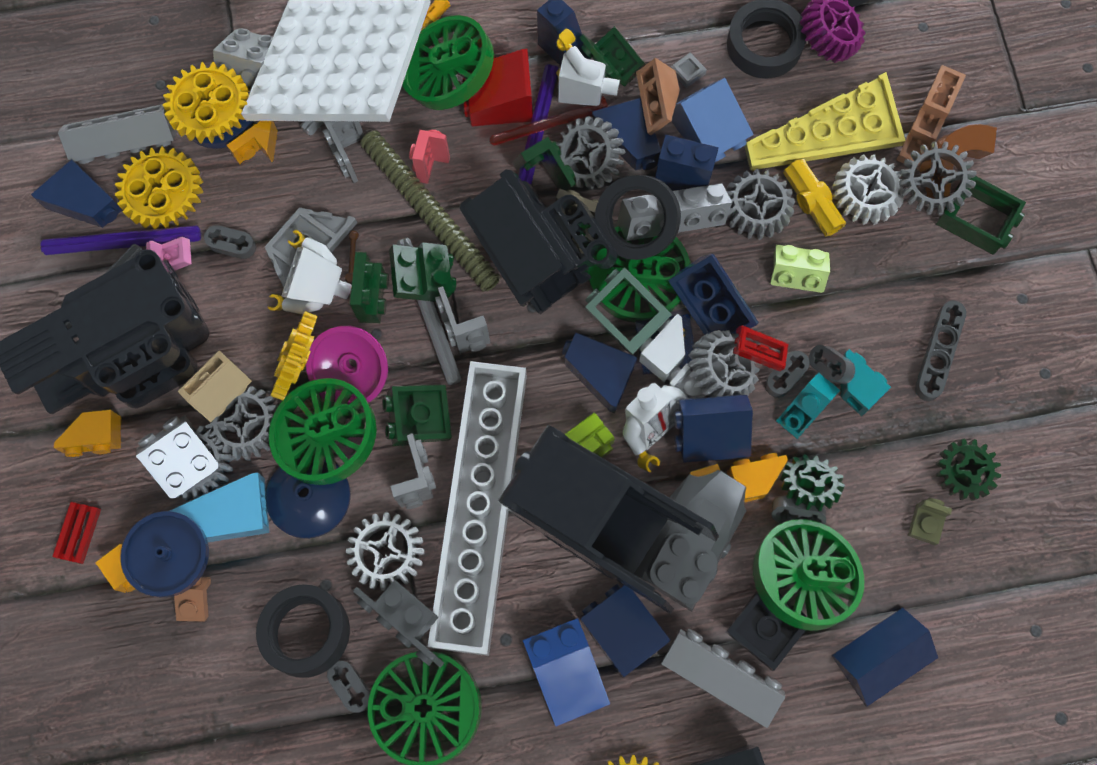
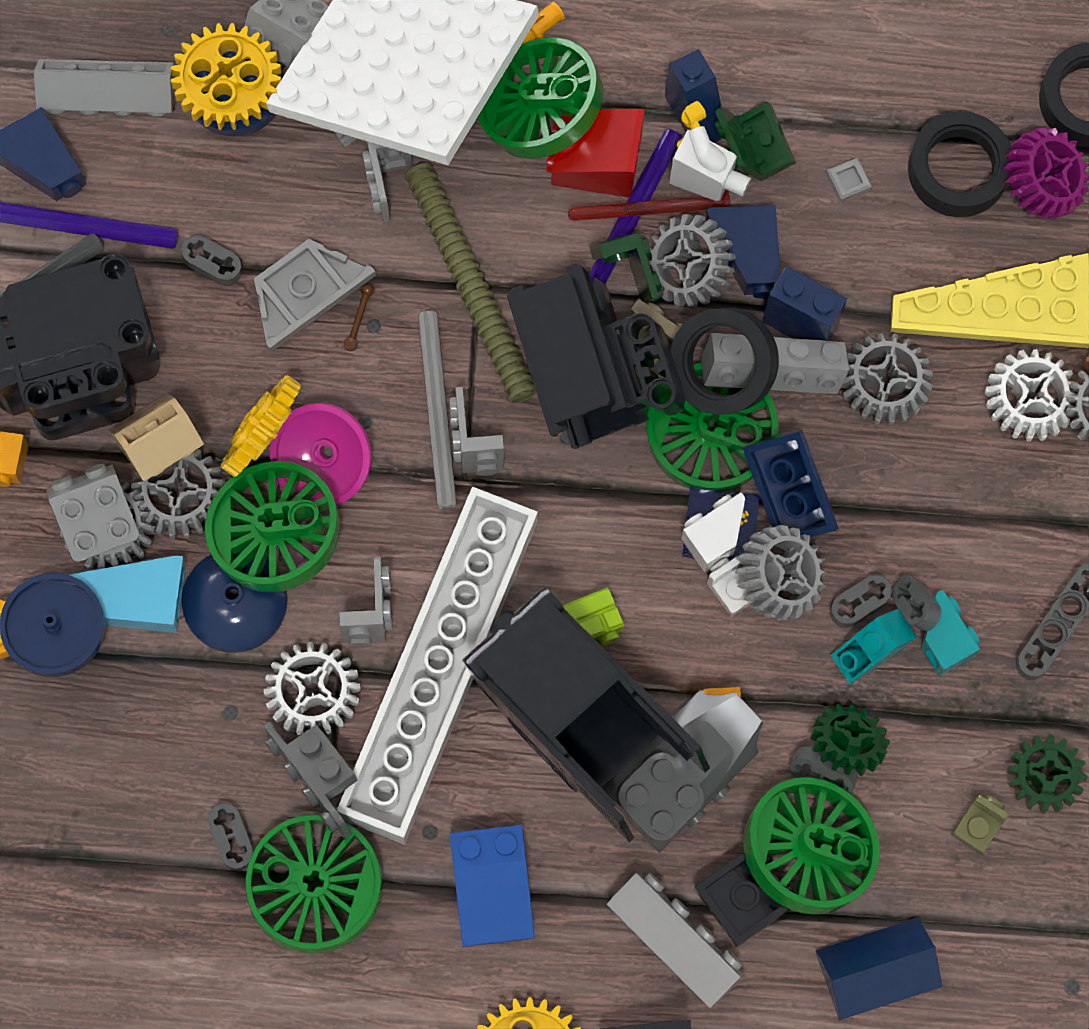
camera: 10 degrees right, 0 degrees up
yellow gear [115,147,203,229] -> none
bright pink bracket [146,237,192,271] -> none
nougat bracket [174,577,211,622] -> none
light orange slope [226,121,278,164] -> none
black tyre [256,584,350,678] -> none
white torso [267,230,352,314] -> none
dark green plate [350,252,389,324] -> none
dark green plate [382,385,452,446] -> none
dark green plate [389,242,456,302] -> none
coral bracket [409,130,450,184] -> none
dark blue slope [562,333,637,414] -> none
dark blue brick [580,583,671,678] -> none
sand green window [585,267,672,355] -> none
white torso [623,383,689,473] -> none
nougat slope [636,58,680,135] -> none
medium blue slope [671,78,754,162] -> none
dark blue brick [674,395,753,463] -> none
light orange slope [727,453,788,503] -> none
red tile [733,325,788,372] -> none
yellowish green bracket [771,244,830,293] -> none
yellow piece [783,159,846,237] -> none

